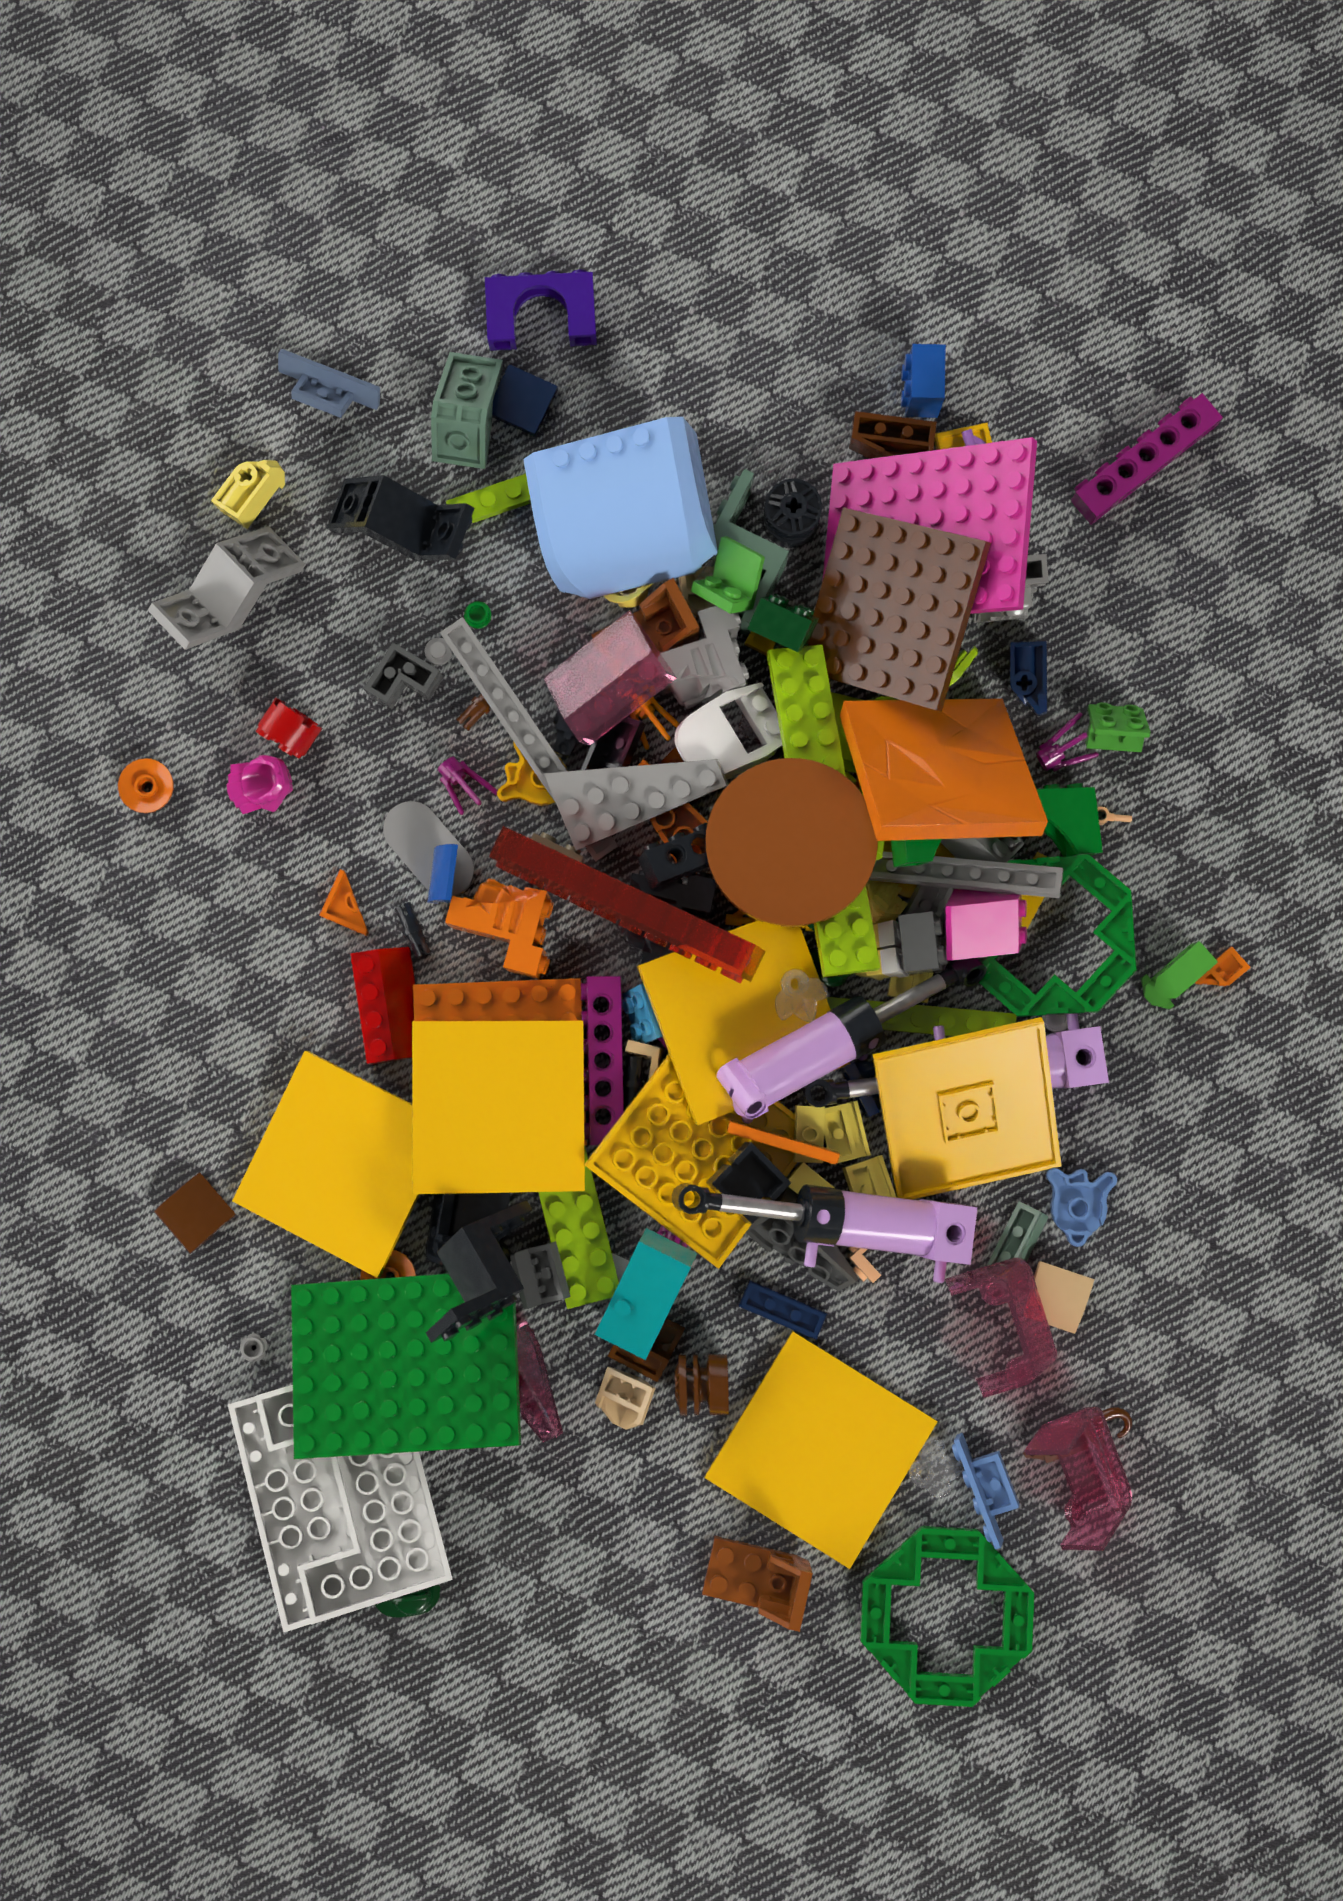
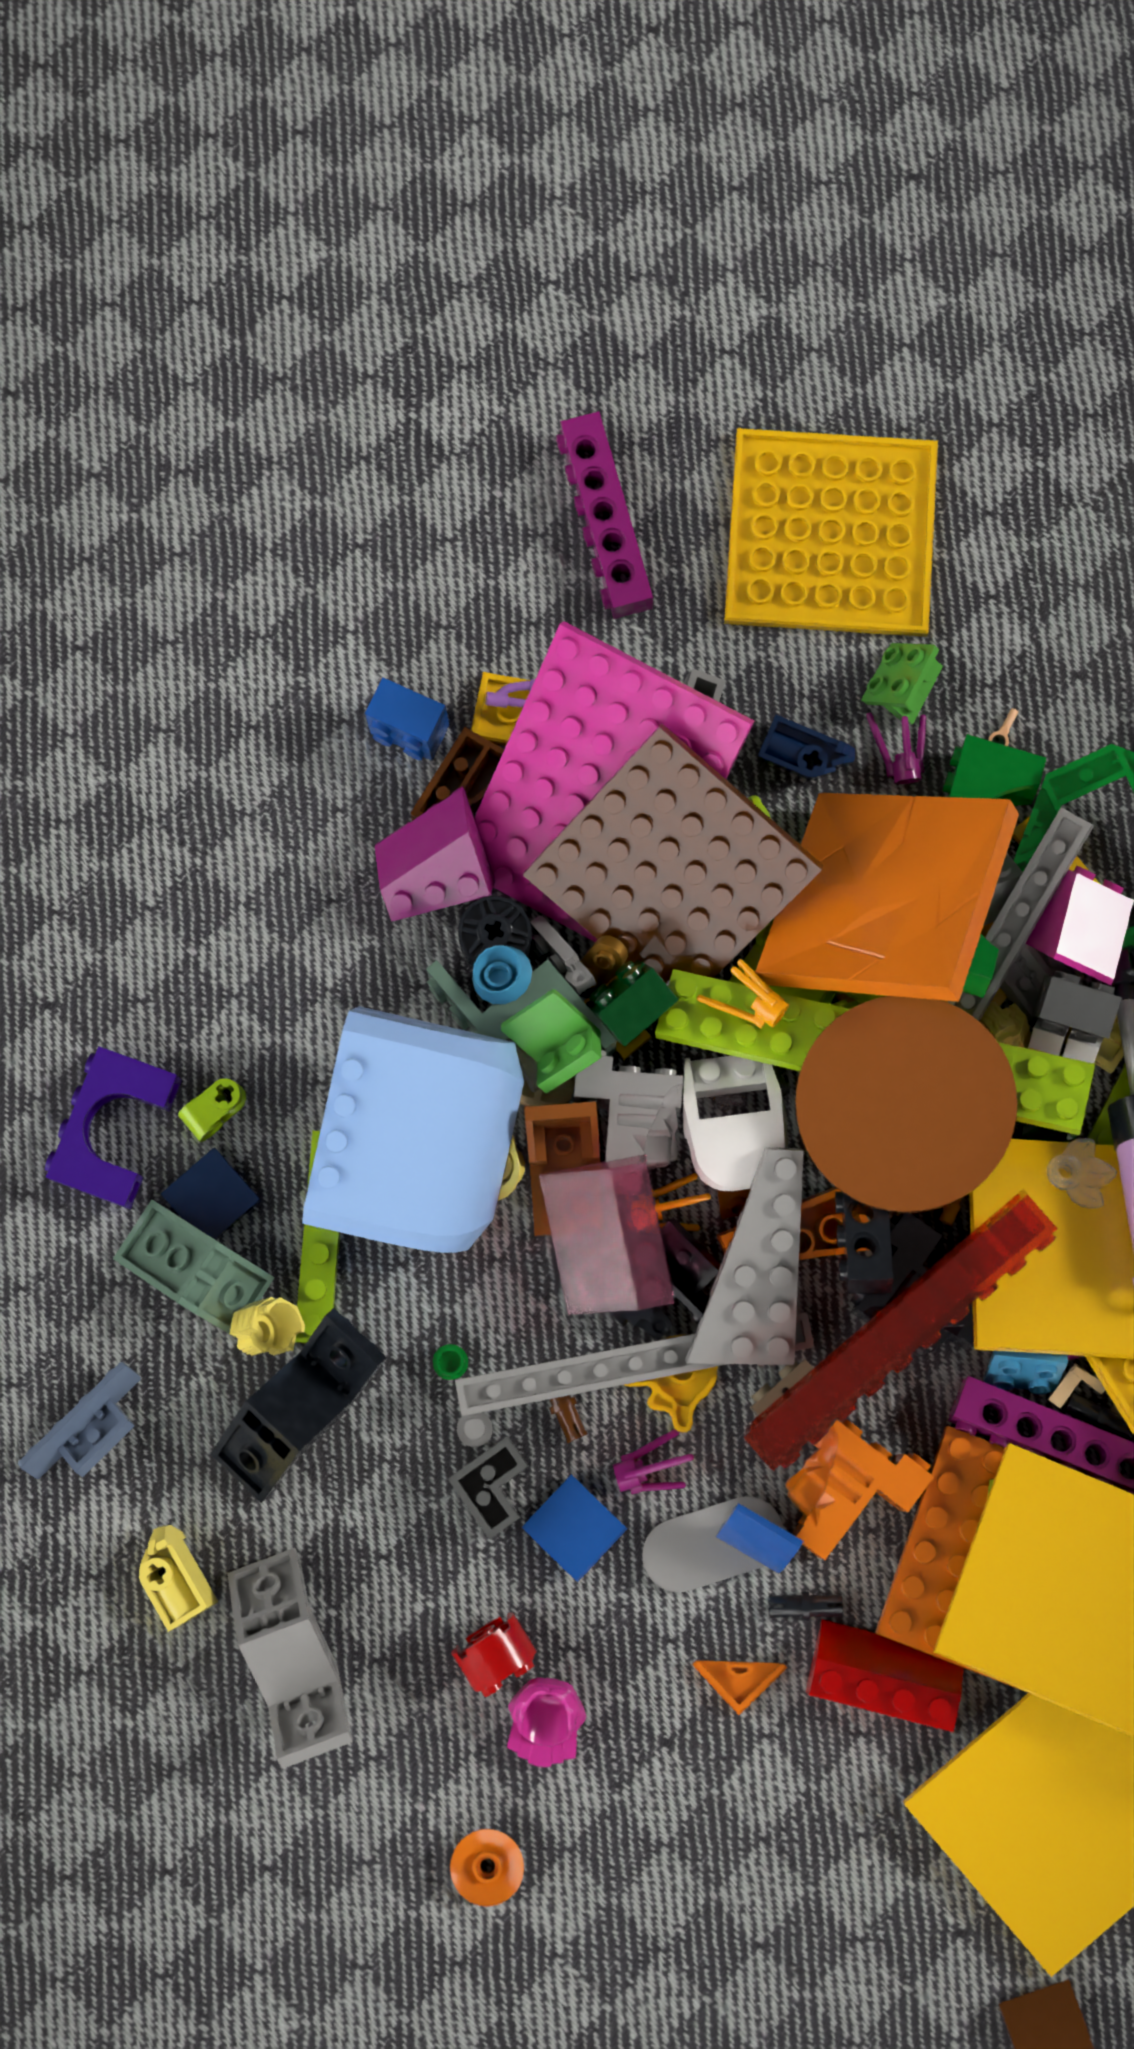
camera: 65 degrees left, 5 degrees down
none -> lime piece [178,1078,247,1142]
none -> light yellow hair [229,1297,305,1356]
none -> magenta wedge [374,786,495,922]
none -> dark azure hat [472,945,532,1004]
none -> blue slope [522,1474,627,1582]
none -> light grey hinge [530,916,596,995]
none -> pearl gold plate [580,936,628,990]
none -> light orange plant [697,959,789,1029]
none -> yellow tile [724,428,938,637]

